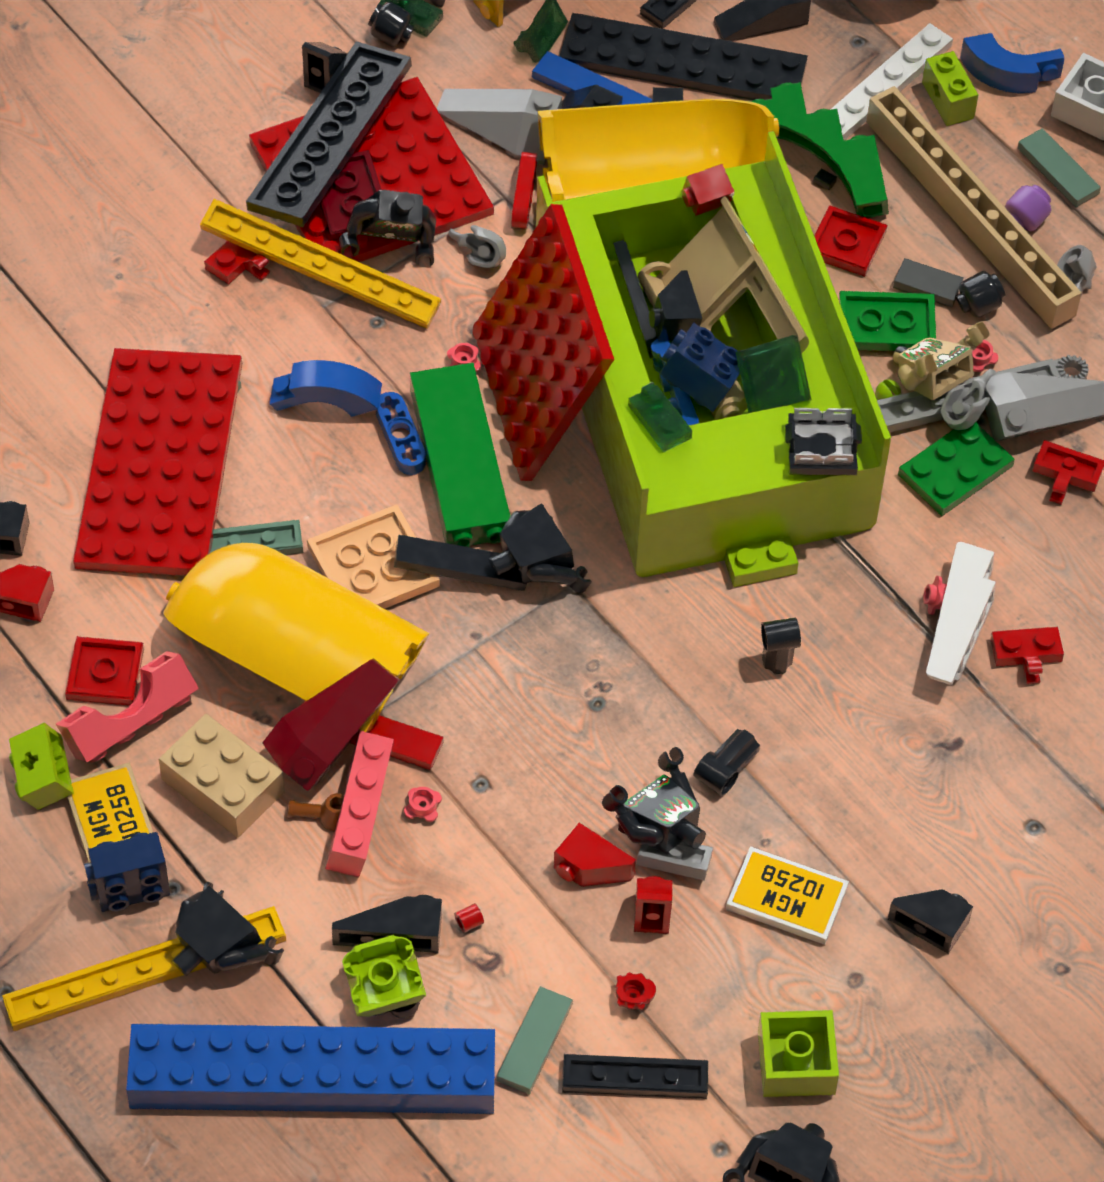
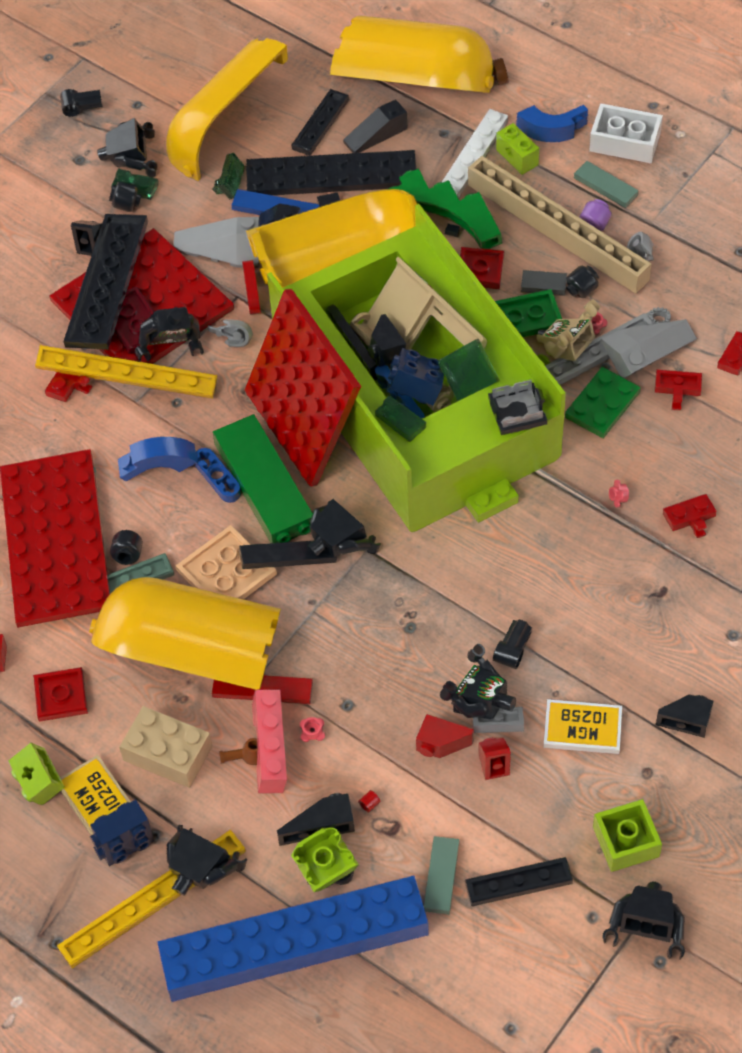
camera: 10 degrees left, 0 degrees up
coral arch [56,651,199,763] -> none
dark red wedge [262,658,400,791] -> none
coral plate [447,343,481,372] -> none
red animal [616,972,656,1010] -> none
red brick [681,164,735,216] -> none
black piece [761,618,801,674] -> none
white wedge [926,542,996,685] -> none
light grey piece [941,369,996,430] -> none
none -> black head [110,530,143,565]

